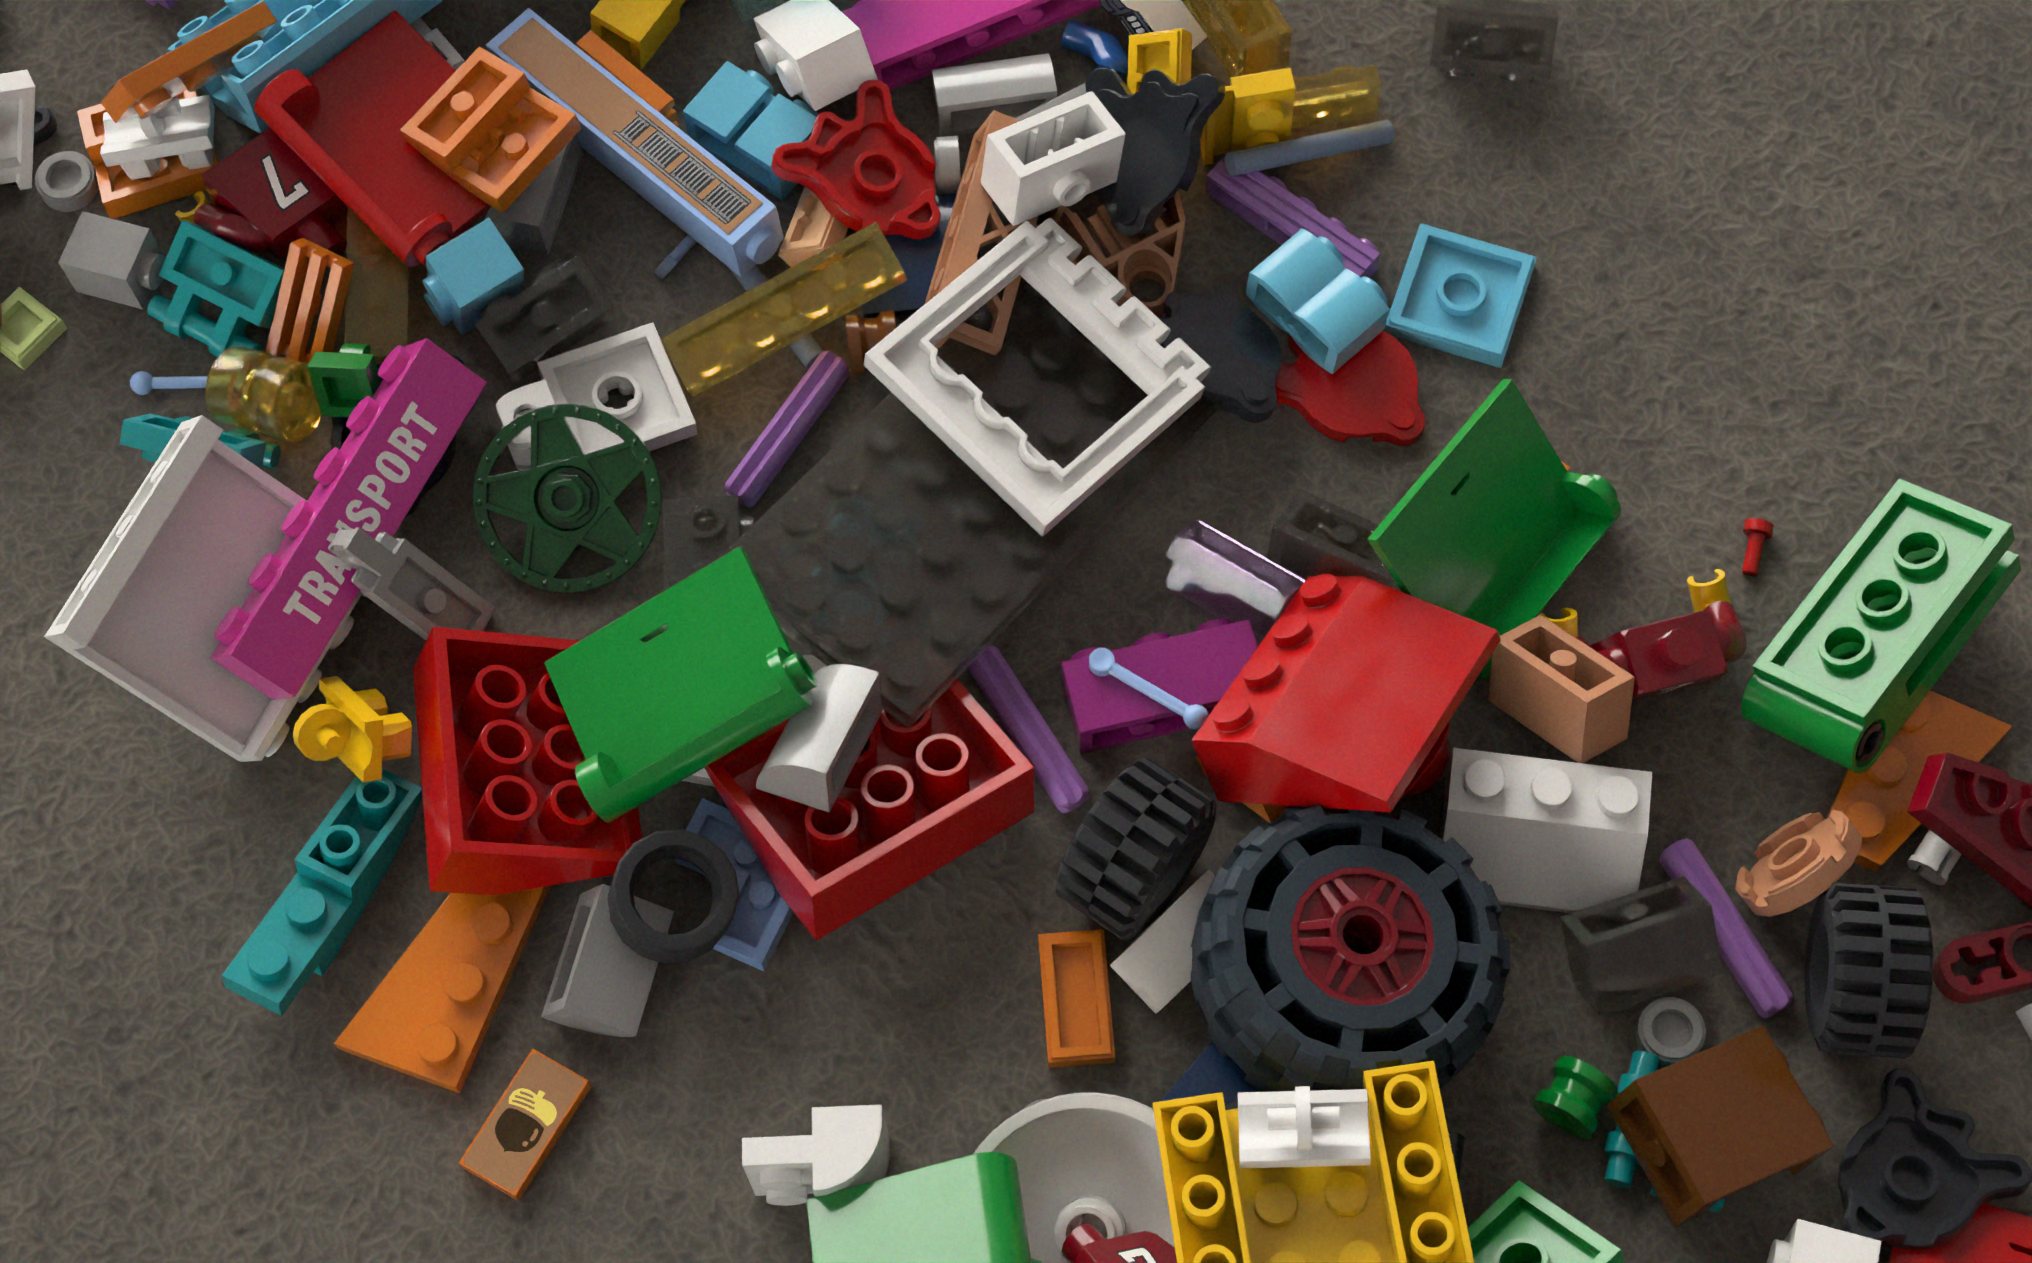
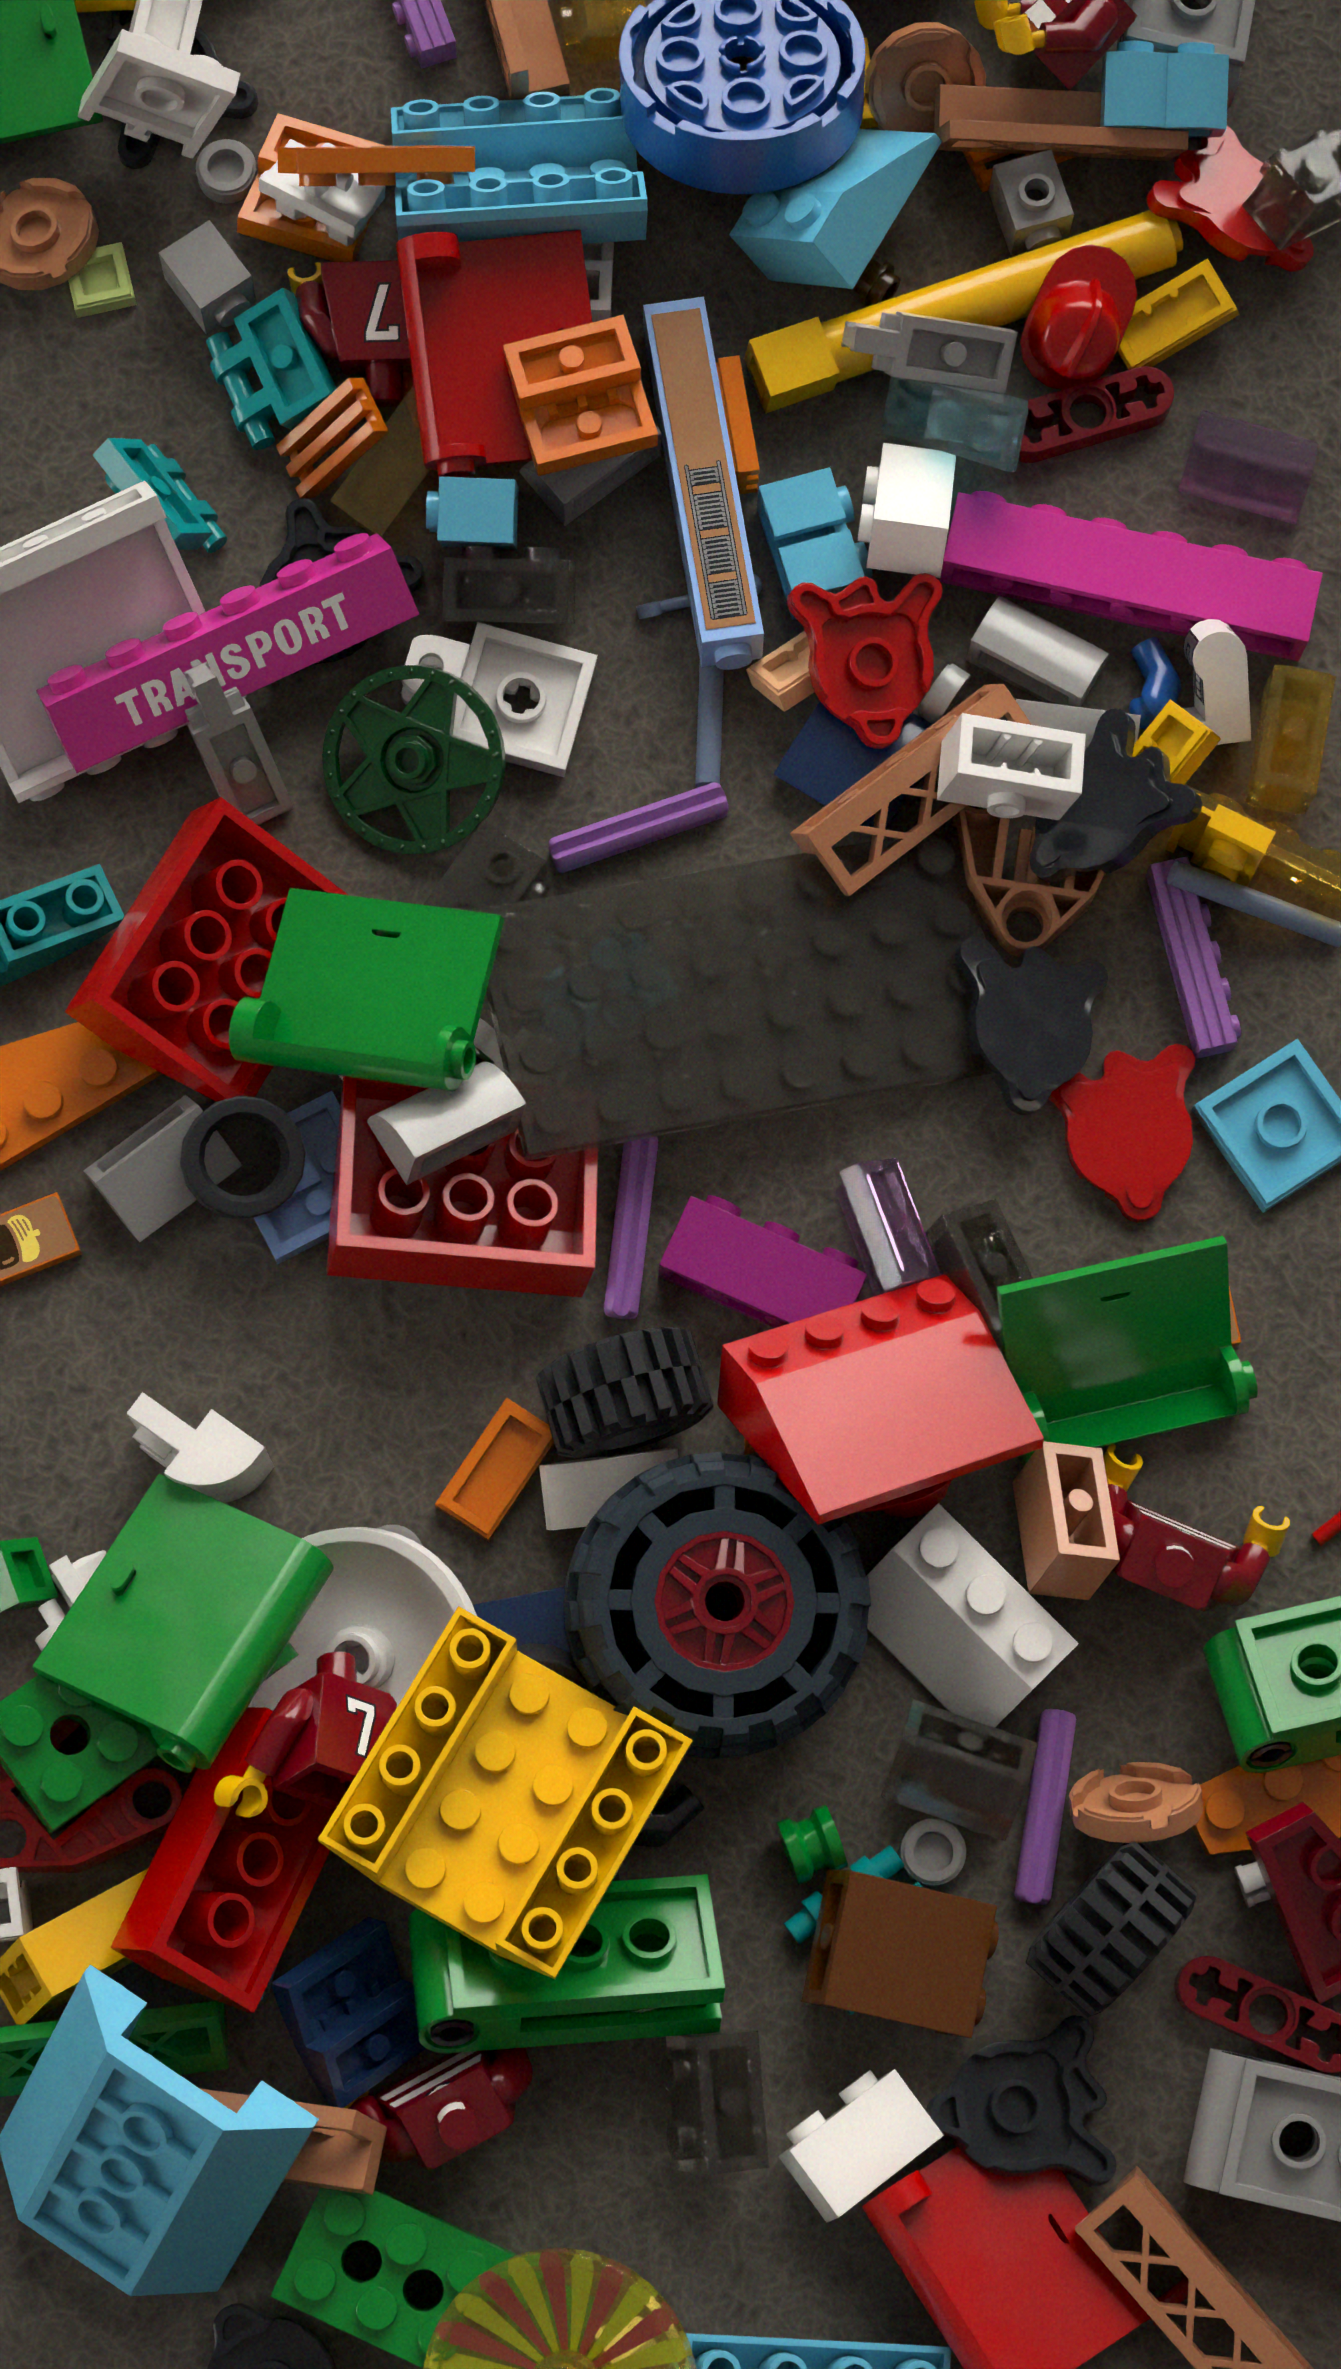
camera: 30 degrees right, 10 degrees up
light blue hinge [130,368,259,395] -> none
clear yellow wheel [205,347,322,442] -> none
yellow hips [293,676,412,782] -> none
green tile [307,343,382,417] -> none
clear yellow plate [661,222,908,397] -> none
reddish brown wheel [845,309,896,376] -> none
white hinge [864,218,1211,537] -> none
light blue hinge [1089,648,1209,730] -> none
white hips [1238,1086,1371,1168] -> none
medium azure brick [1246,228,1390,374] -> none

